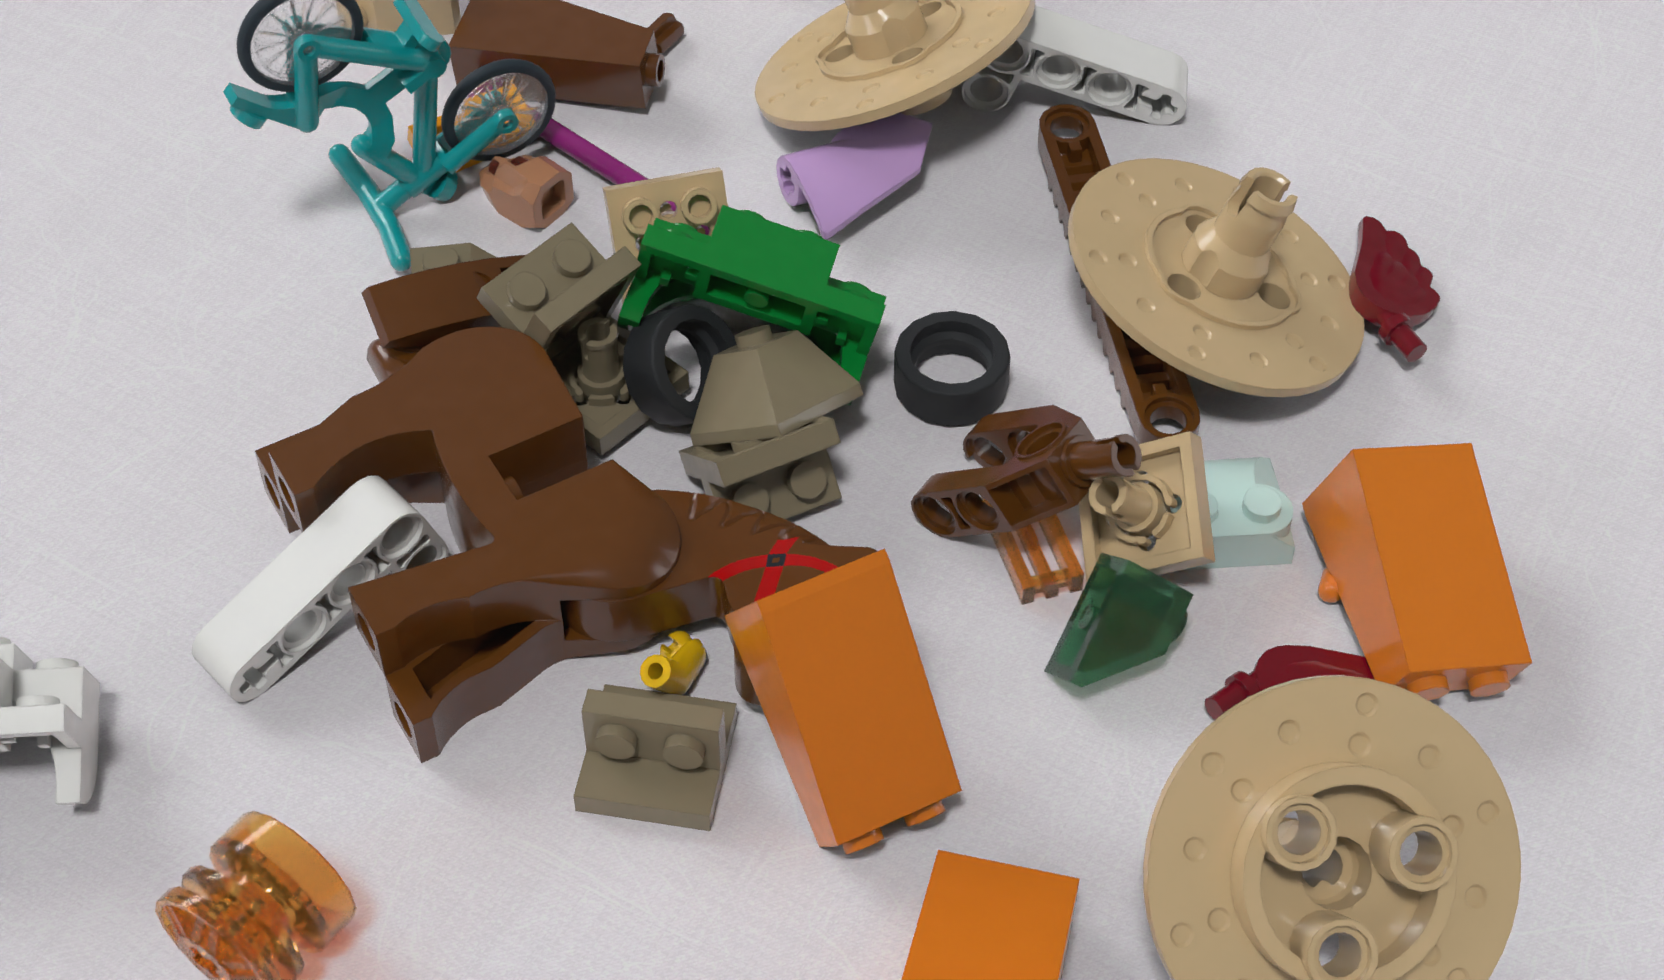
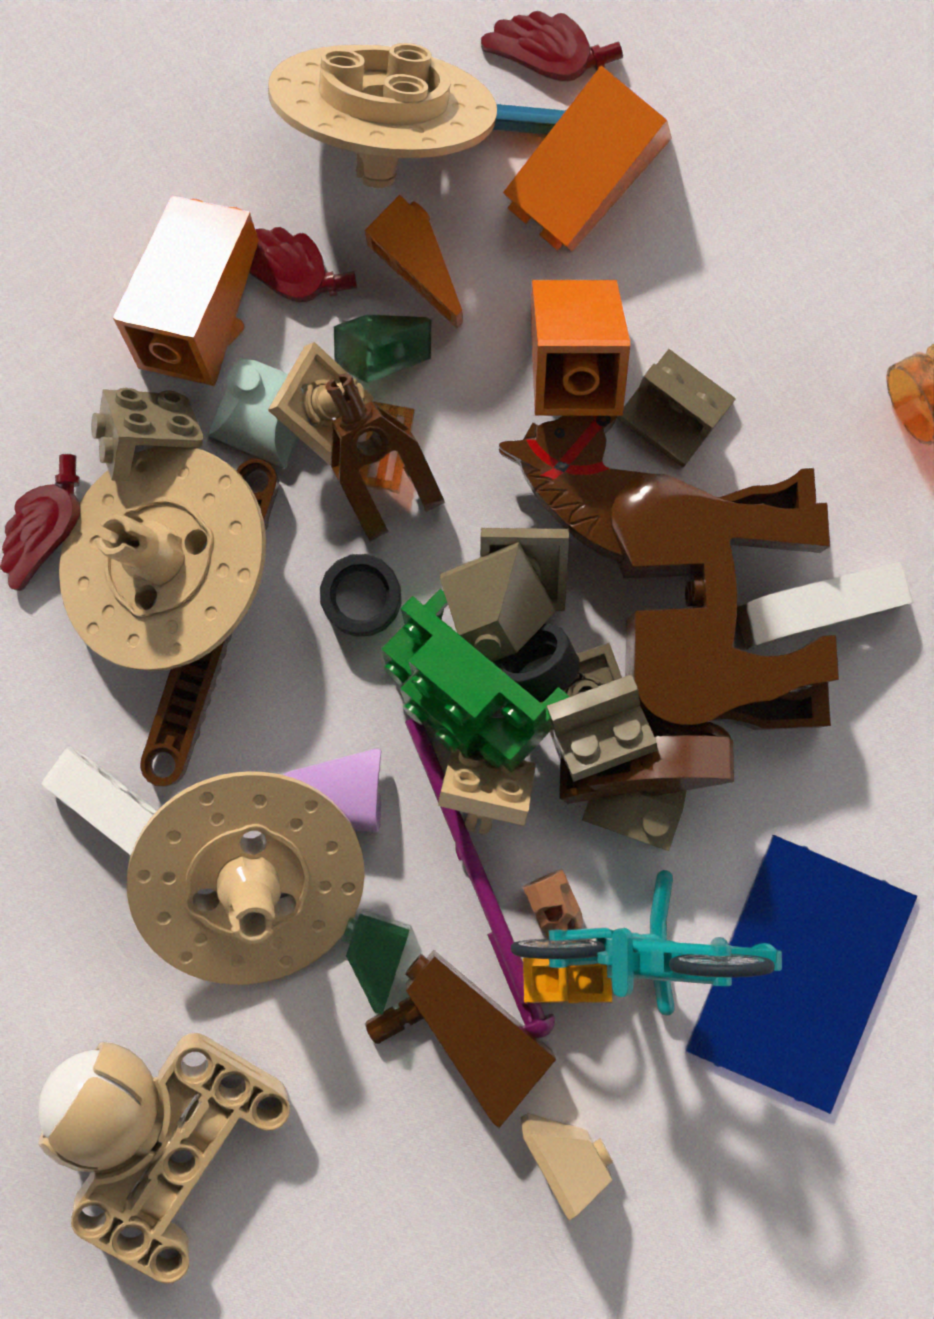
camera: 150 degrees left, 35 degrees up
yellow arm [640,631,706,695] -> none
none -> dark tan bracket [91,388,204,481]
none -> clear green slope [342,910,411,1015]
none -> orange slope [364,194,463,328]
none -> clear blue piece [685,835,918,1114]

